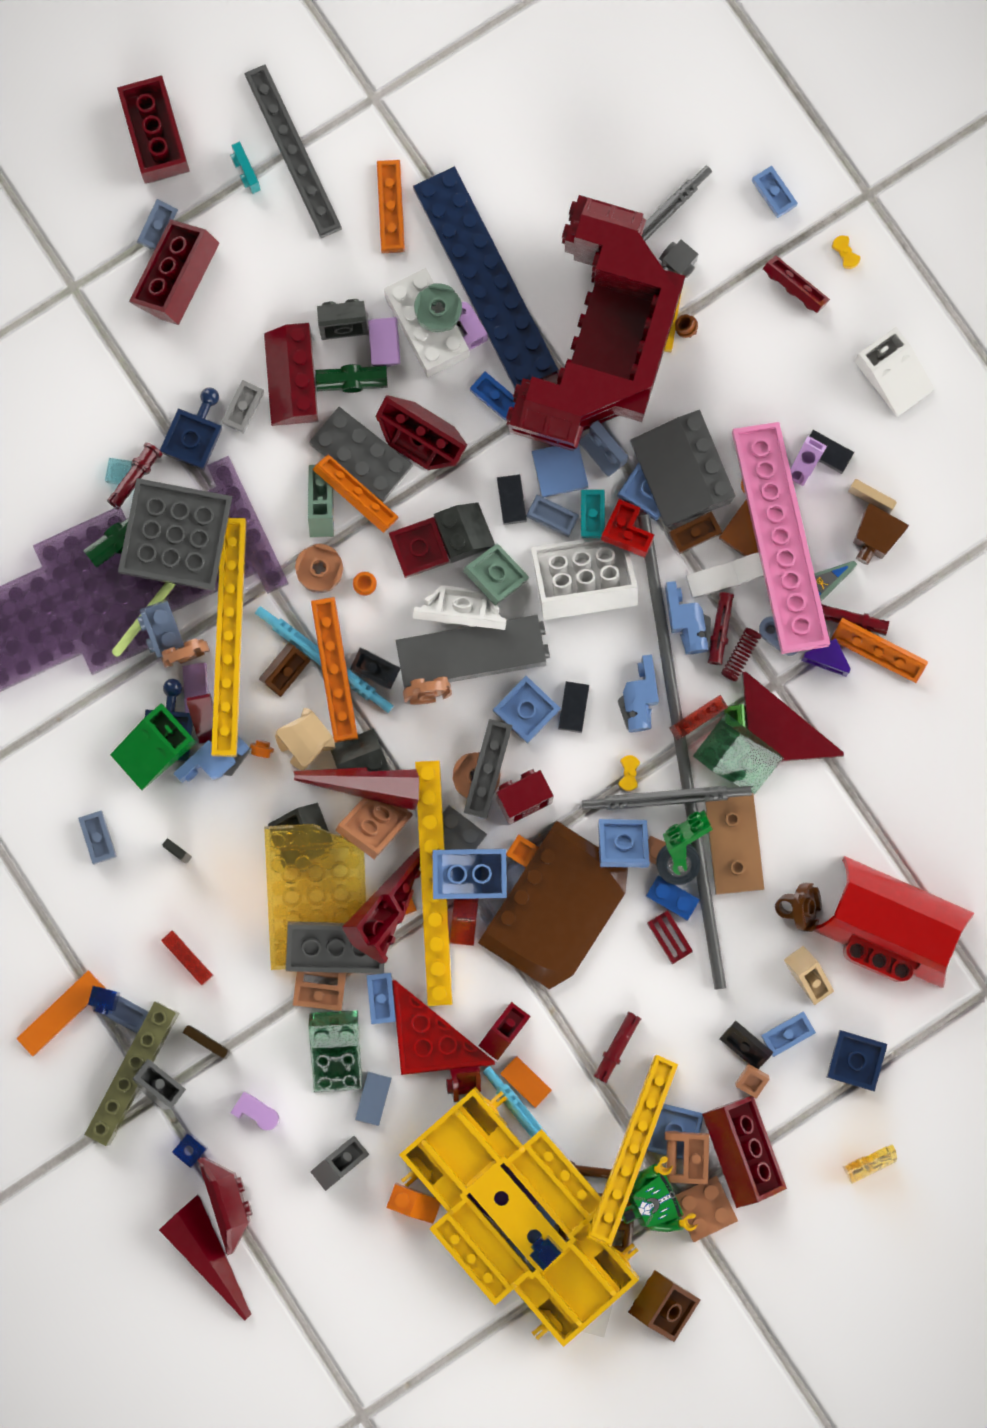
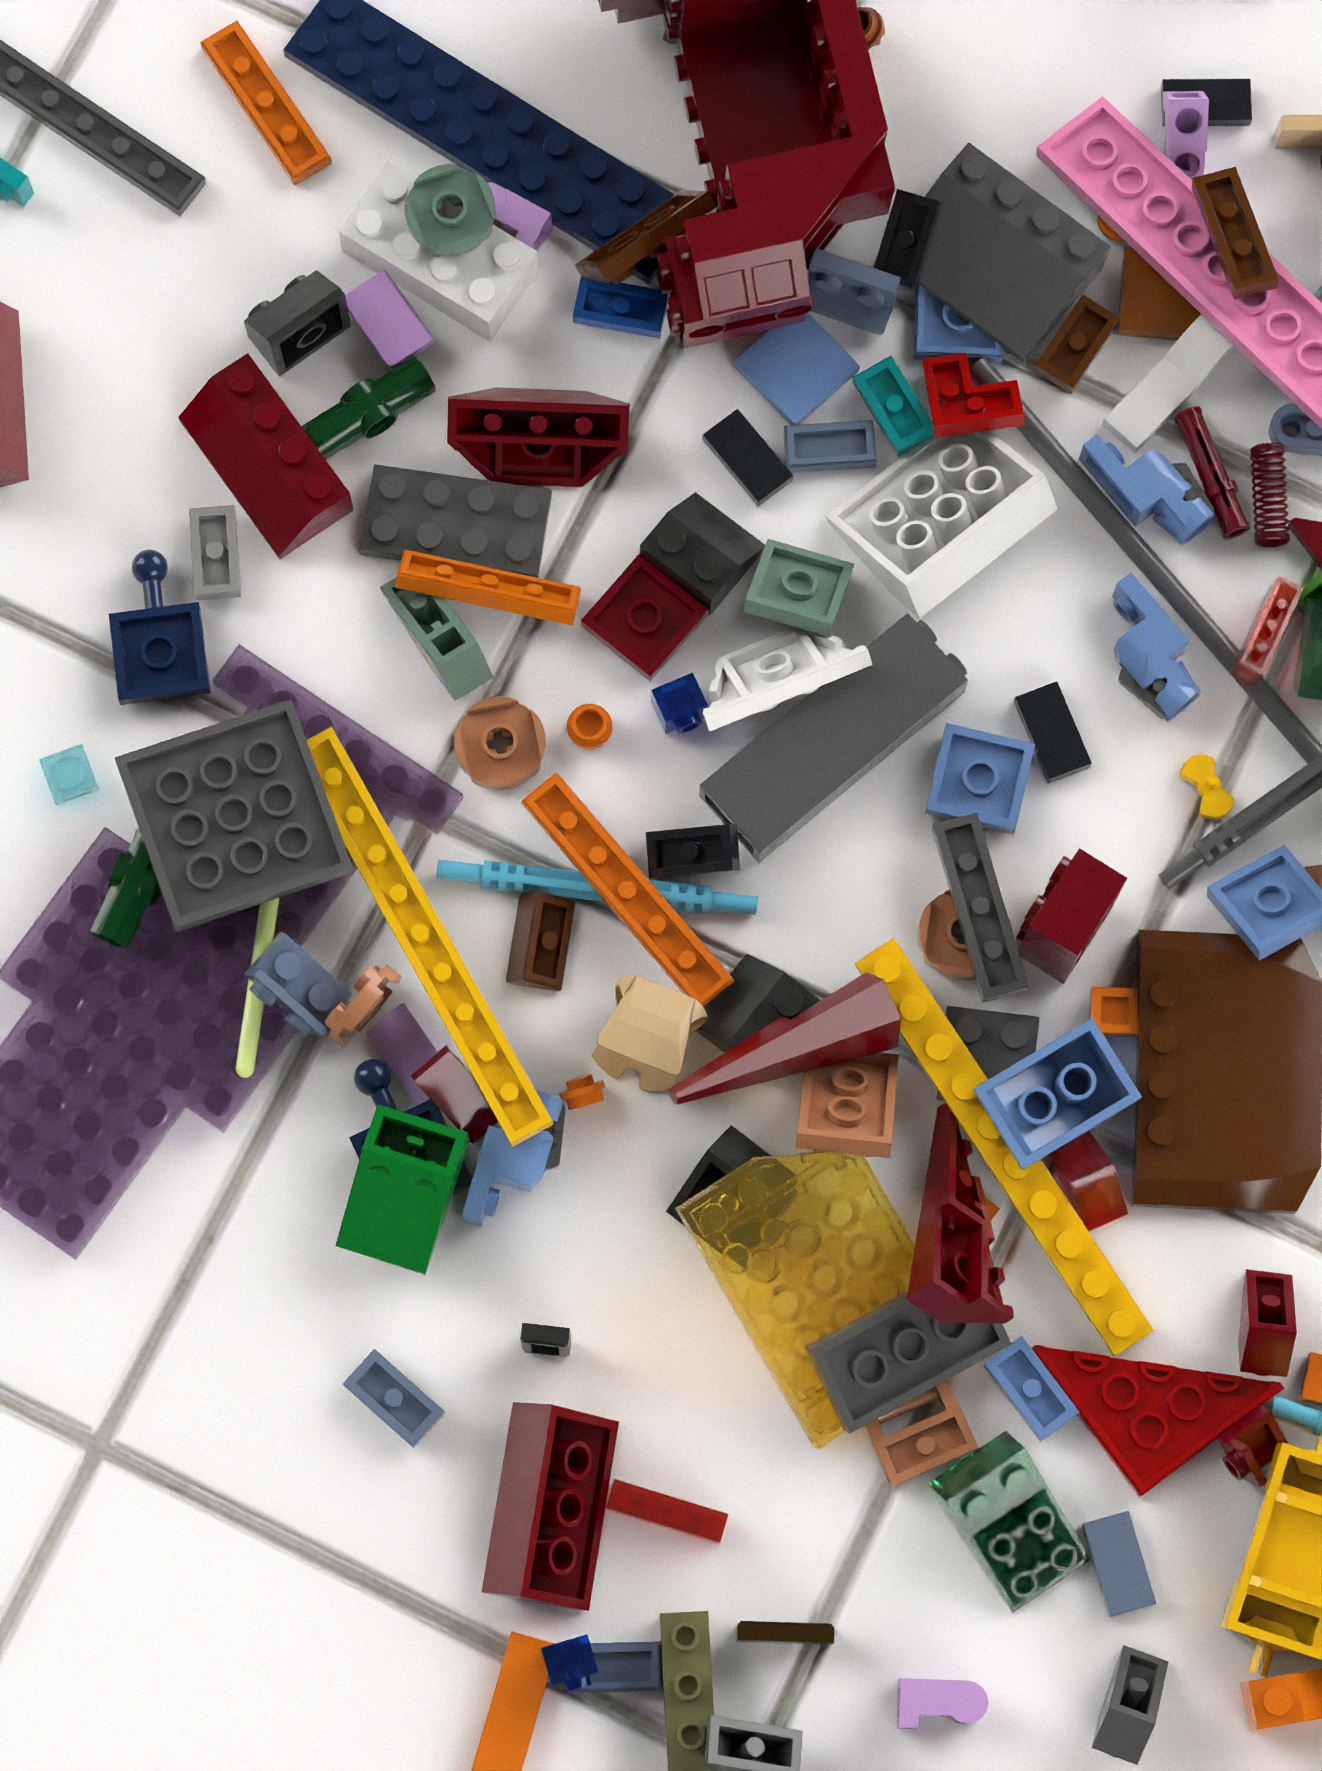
camera: 30 degrees left, 5 degrees down
dark red pin [107,442,163,509] -> none
nougat plate [403,677,452,705] -> none
none -> dark red slope [481,1402,619,1611]
none -> reddish brown plate [574,190,717,285]
none -> clear blue plate [651,672,708,734]
none -> black plate [874,189,942,289]
none -> reddish brown plate [1191,167,1279,299]

